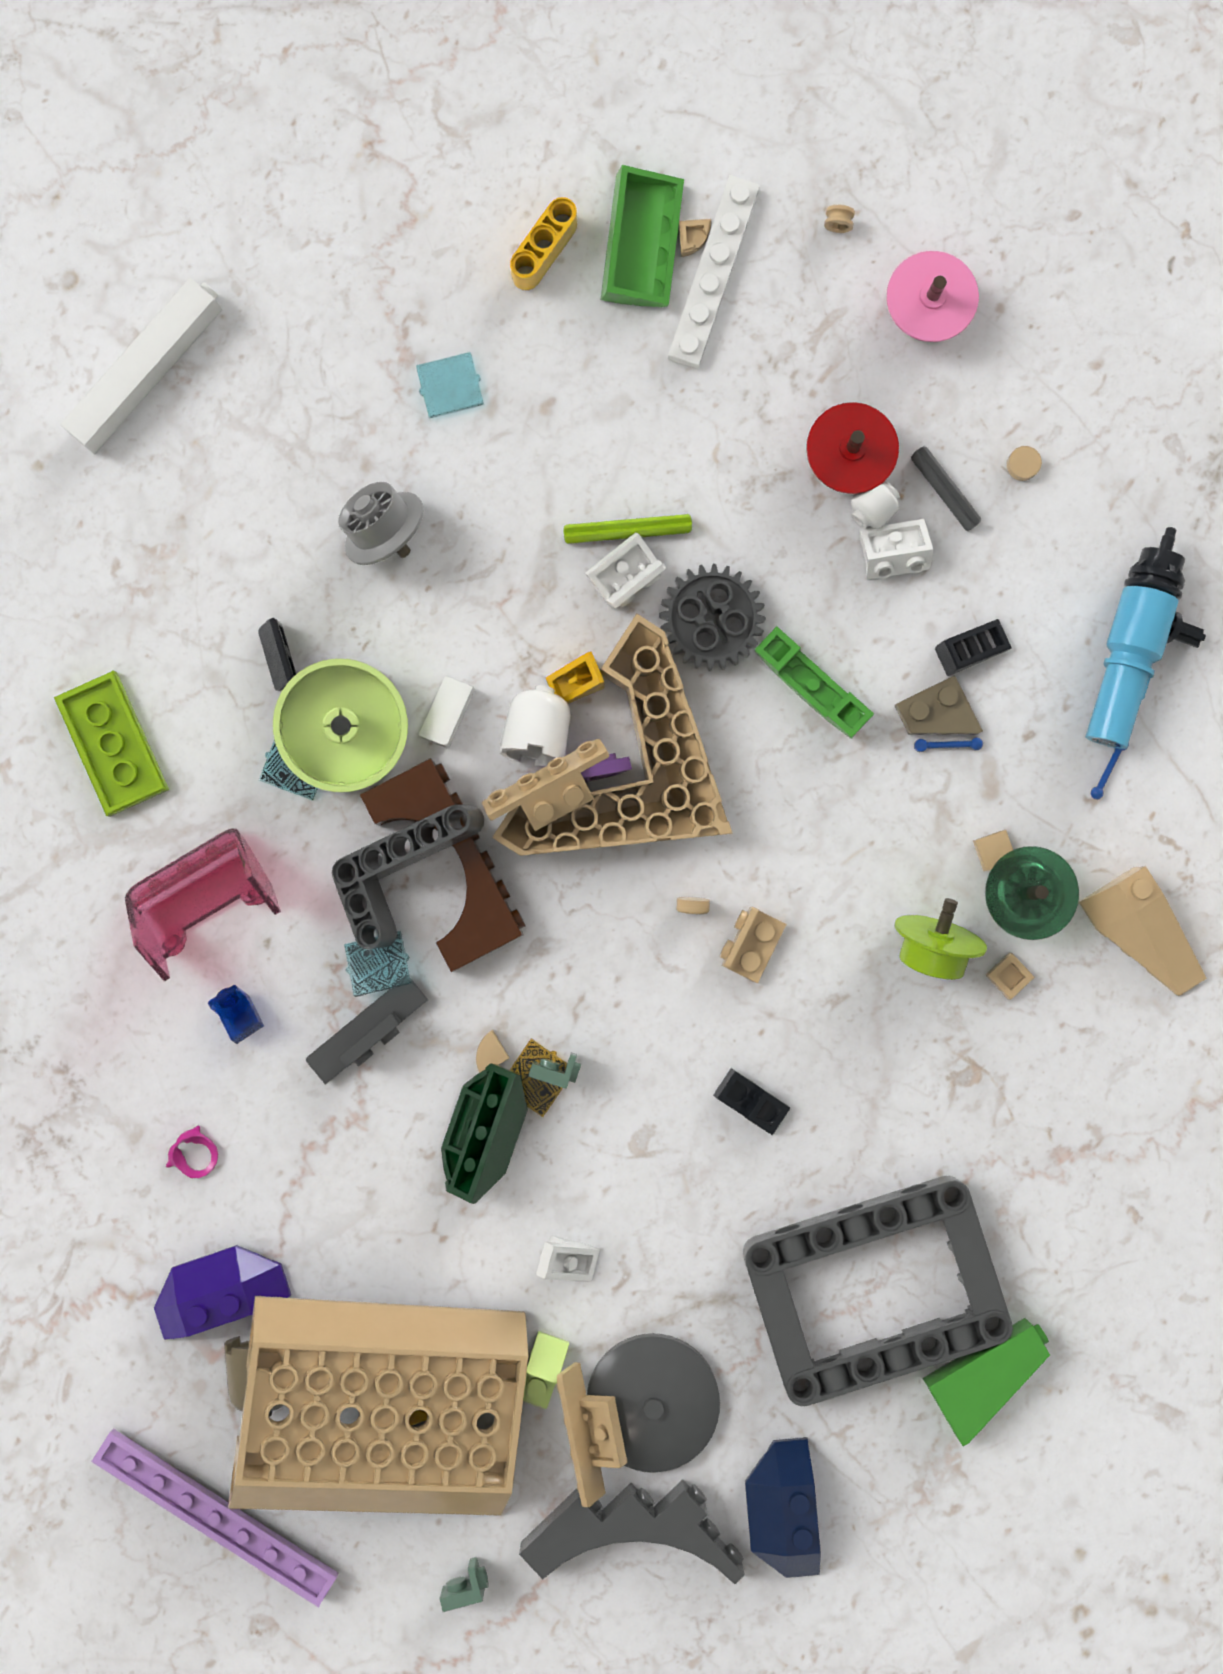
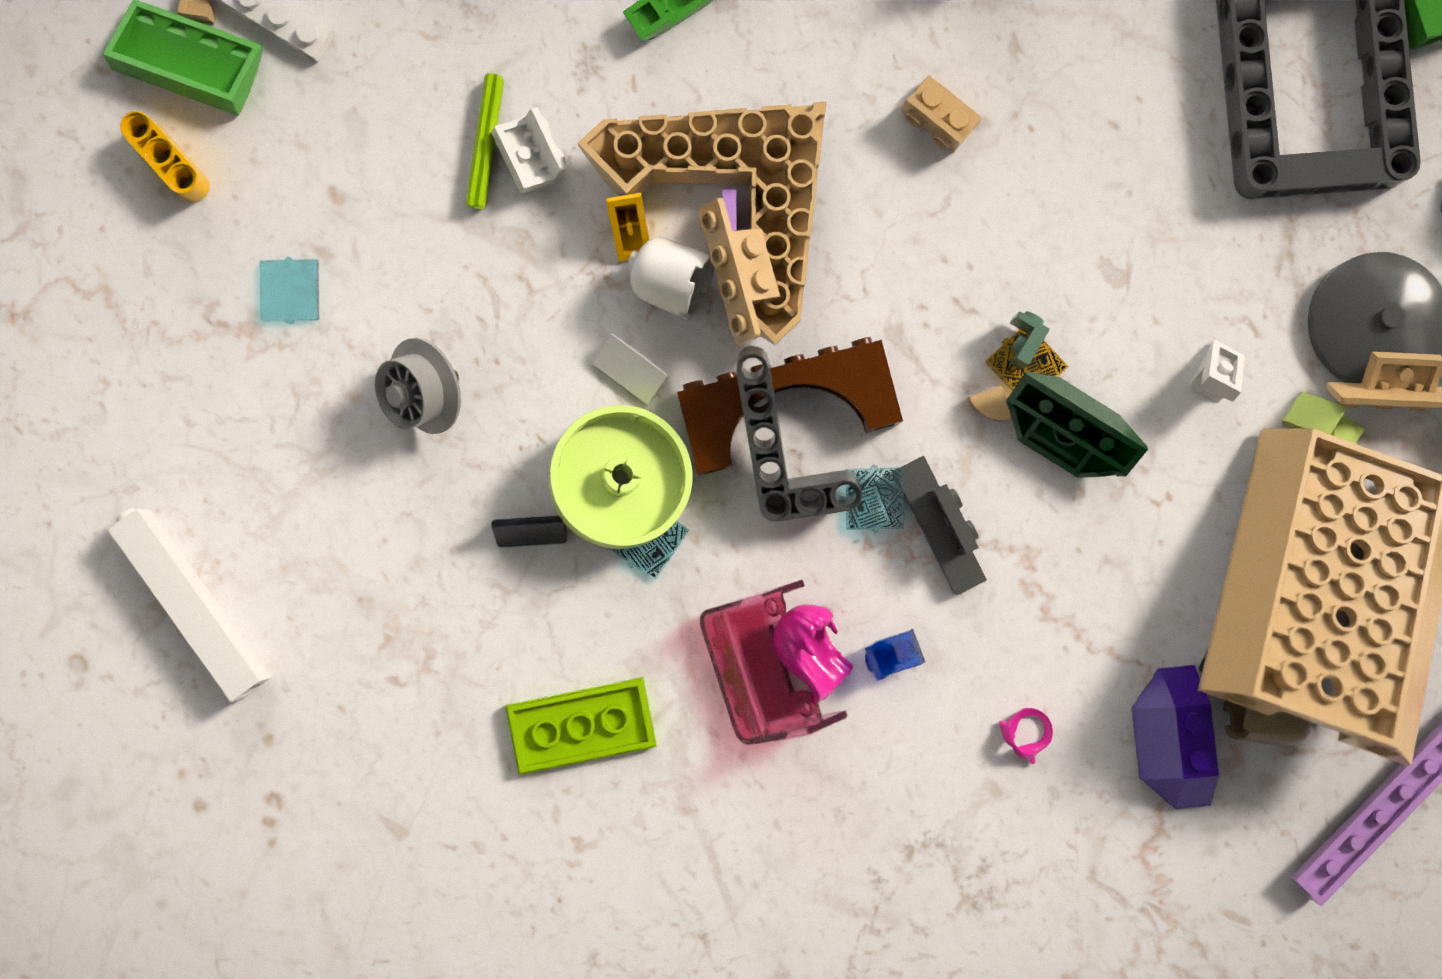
camera: 75 degrees left, 0 degrees up
dark grey gear [659,563,766,671] -> none
tan tile [676,897,710,914] -> none
black slope [713,1068,790,1136] -> none
none -> dark pink piece [773,604,853,704]

